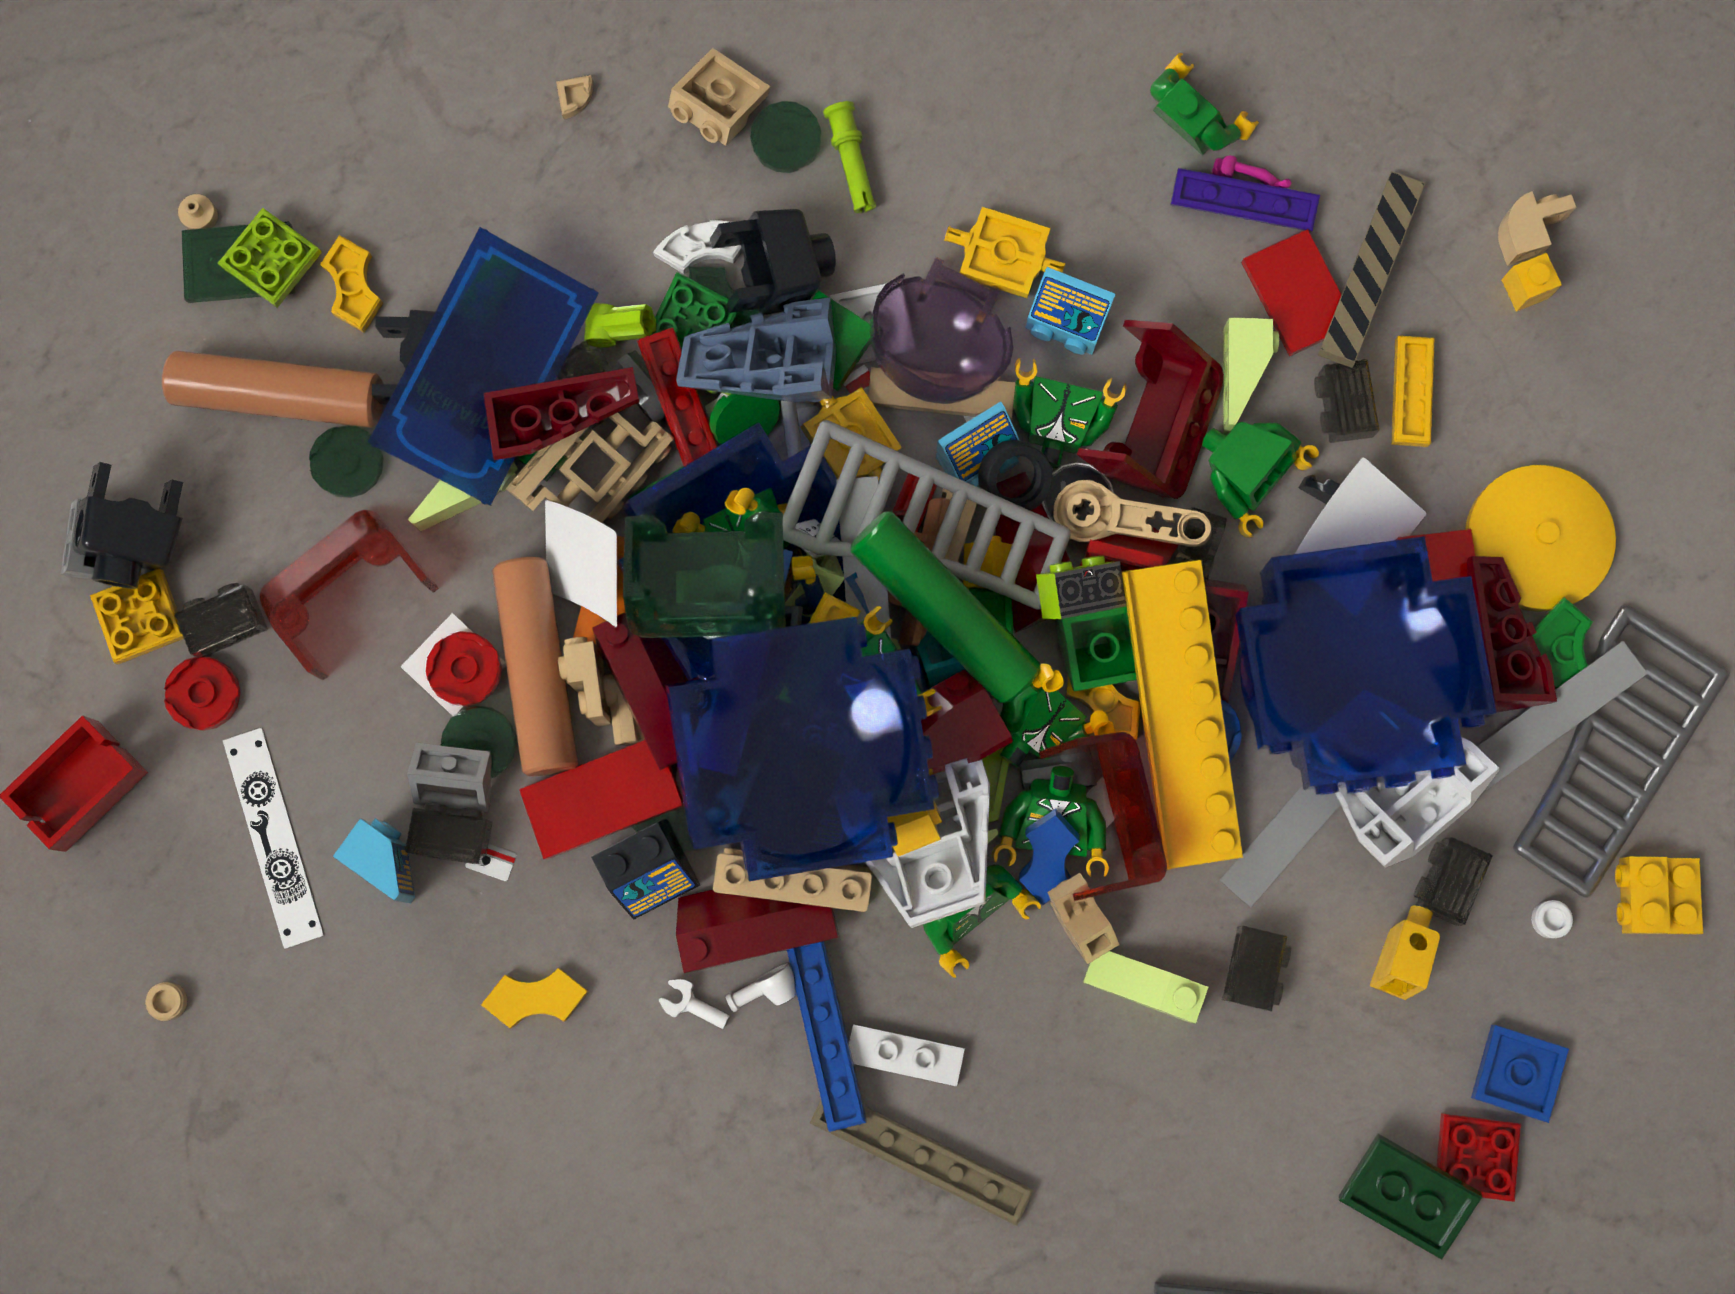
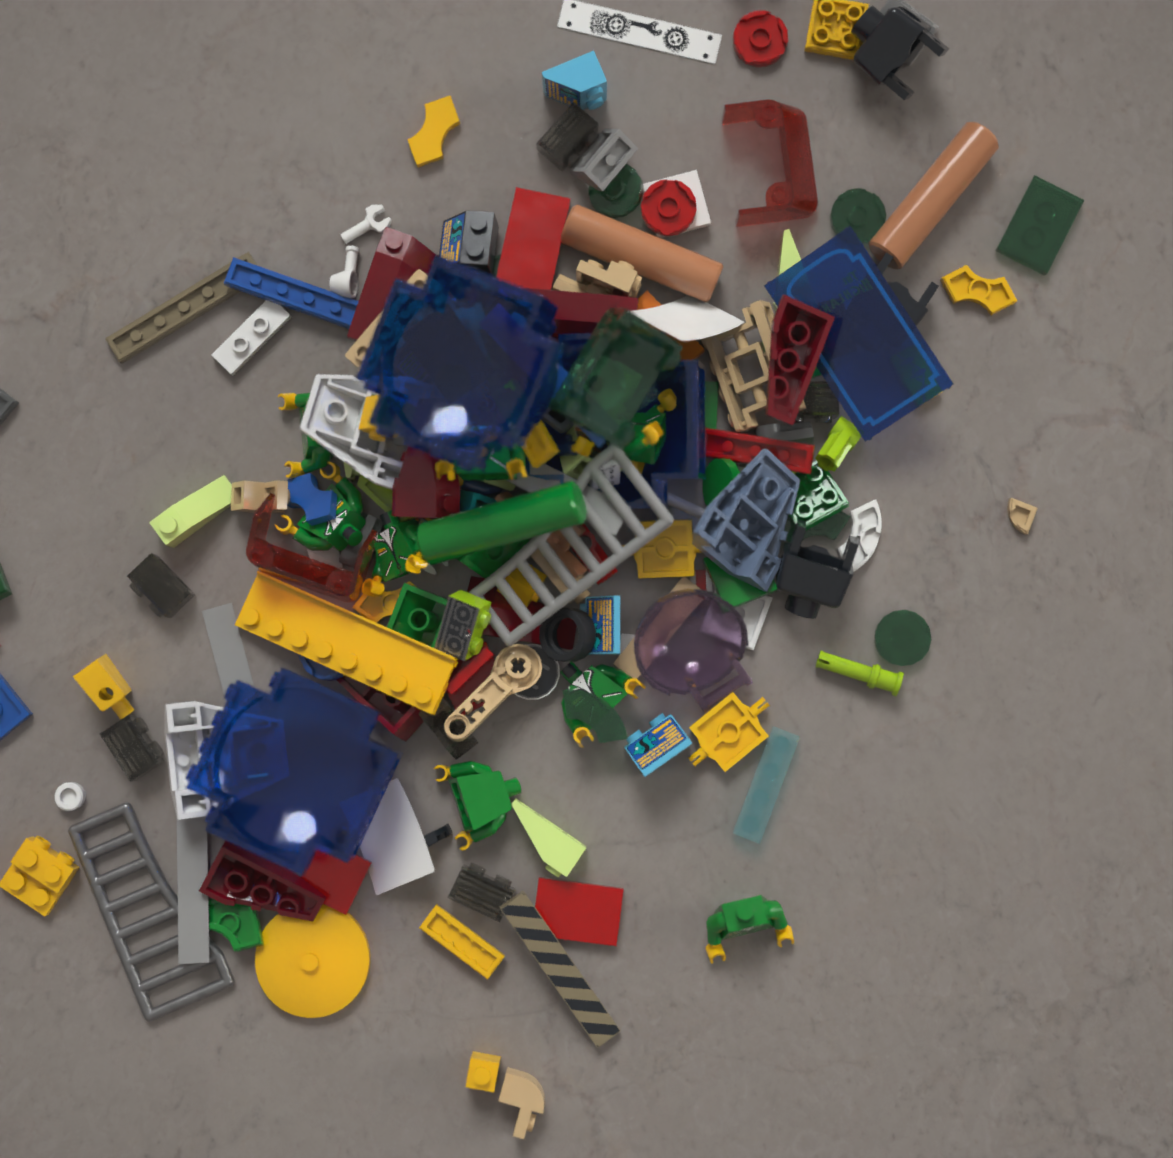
camera: 125 degrees right, 5 degrees up
clear smoke brick [175,583,268,658] -> none
tan tile [178,194,218,233] -> none
lime tile [218,208,322,308] -> none
sticker [465,840,517,881] -> none
tan plate [668,48,770,146] -> none
dark red windscreen [1077,320,1224,499] -> none
dark purple tile [1170,168,1320,232] -> none
dark pink piece [1212,155,1291,188] -> none
none -> clear green tile [562,690,628,743]
none -> clear light blue plate [732,726,800,844]

